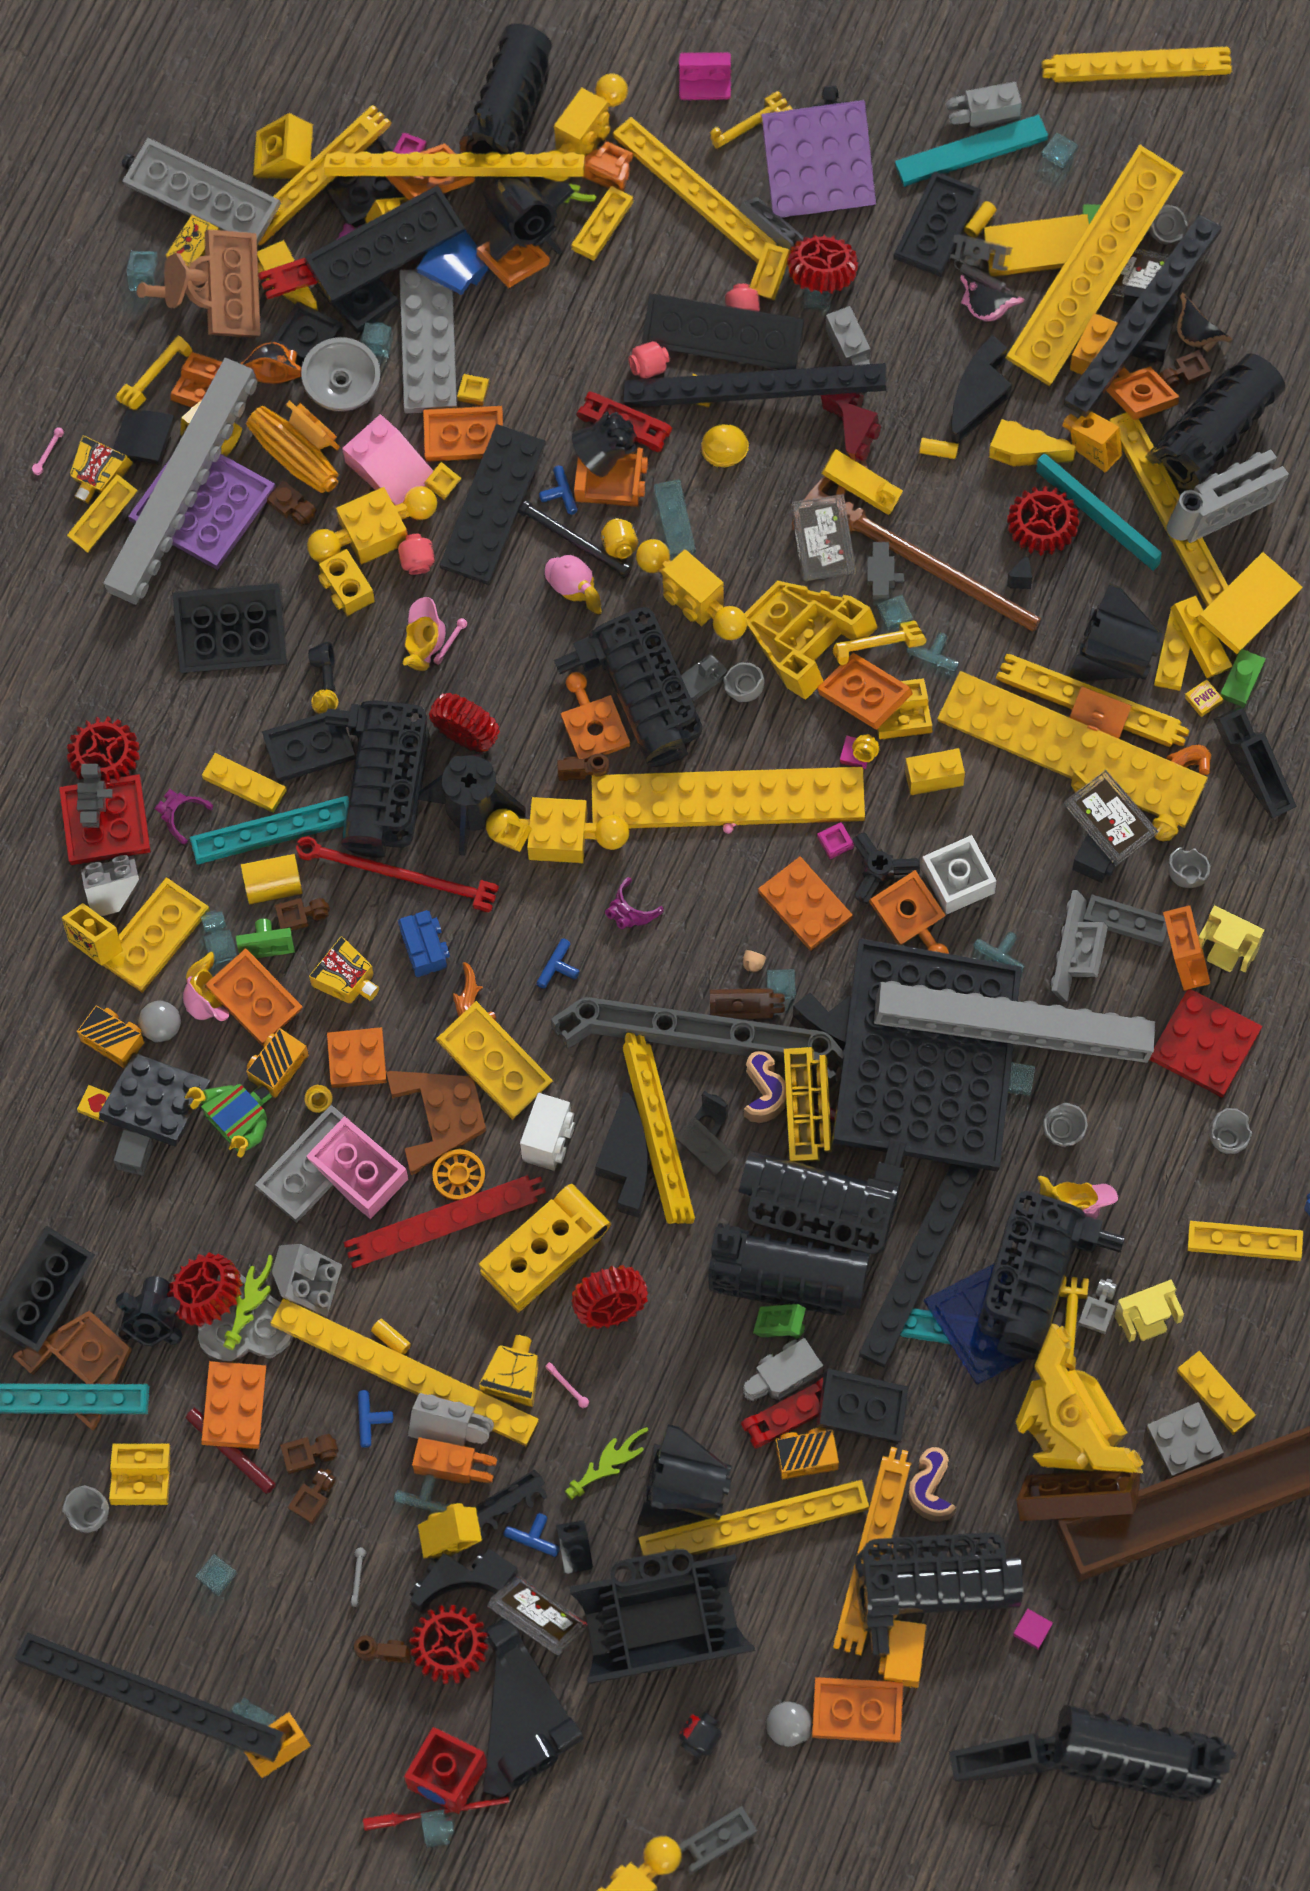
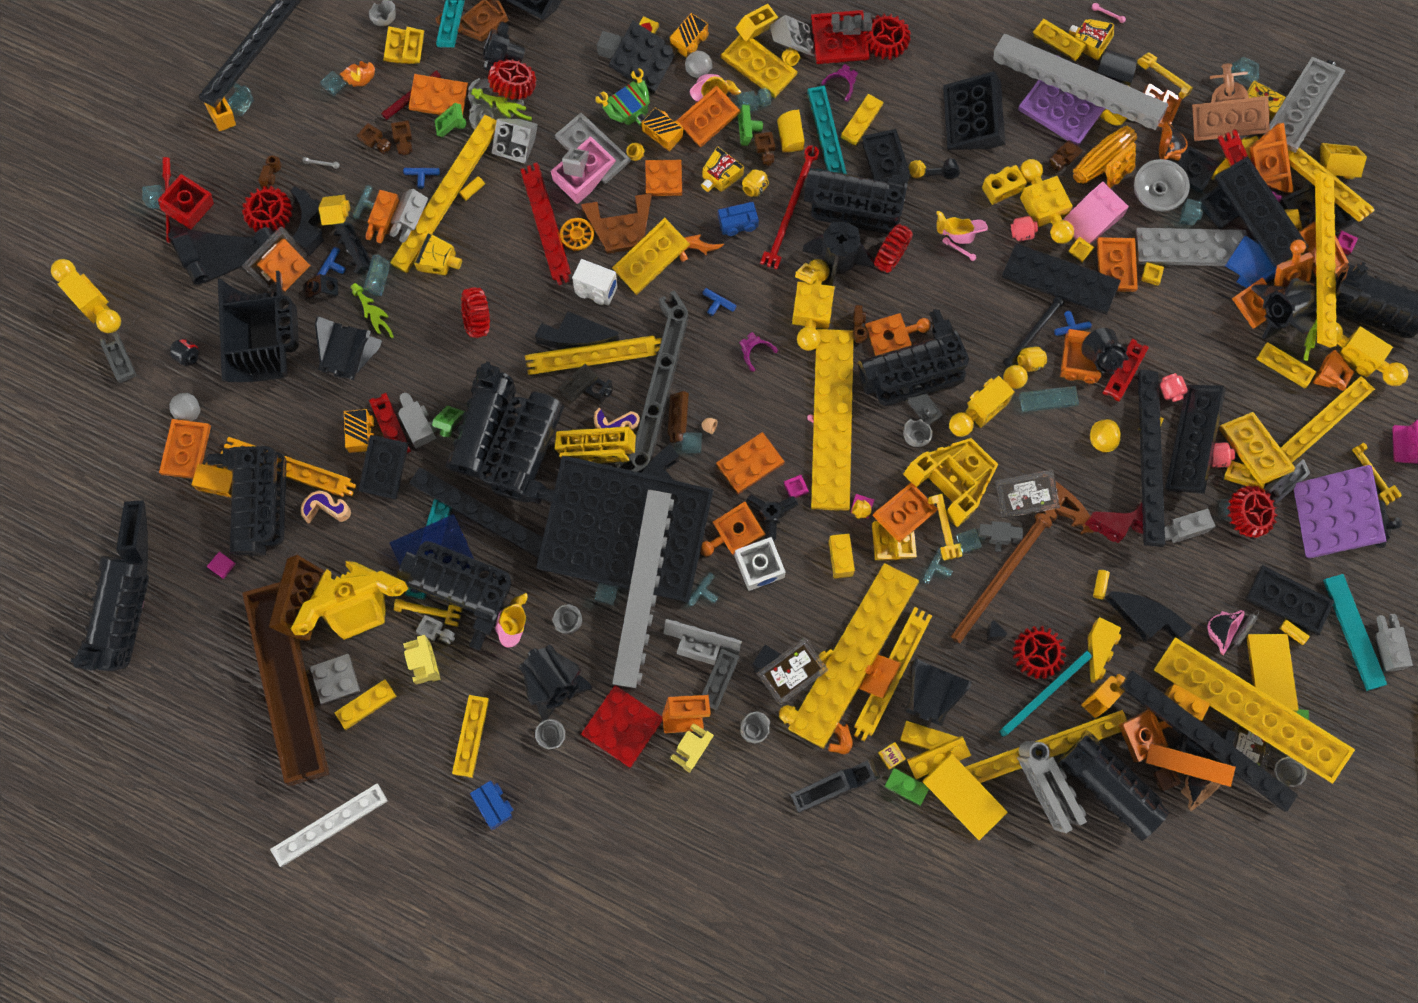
camera: 90 degrees right, 5 degrees up
yellow hinge [479,1184,611,1313] -> none
bright pink hair [545,555,601,615] -> none
bright pink hinge [545,1362,589,1408] -> none
yellow plate [638,1480,869,1567] -> none
yellow hinge [821,449,903,515] -> none
dark grey piece [950,235,1012,271] -> none
clear light blue plate [1042,132,1078,169] -> none
none -> orange plate [257,238,310,291]
none -> orange hair [340,61,375,87]
none -> clear light blue plate [364,254,391,296]
none -> bright green tile [435,103,466,137]
none -> black brick [519,645,592,720]
none -> light grey slope [562,148,589,177]
none -> yellow head [742,170,769,197]
none -> yellow plate [782,48,800,66]
none -> orange slope [1145,743,1236,787]
none -> yellow tile [1219,412,1295,485]
none -> orange wing [1249,123,1293,193]
none -> orange plate [1274,240,1314,287]

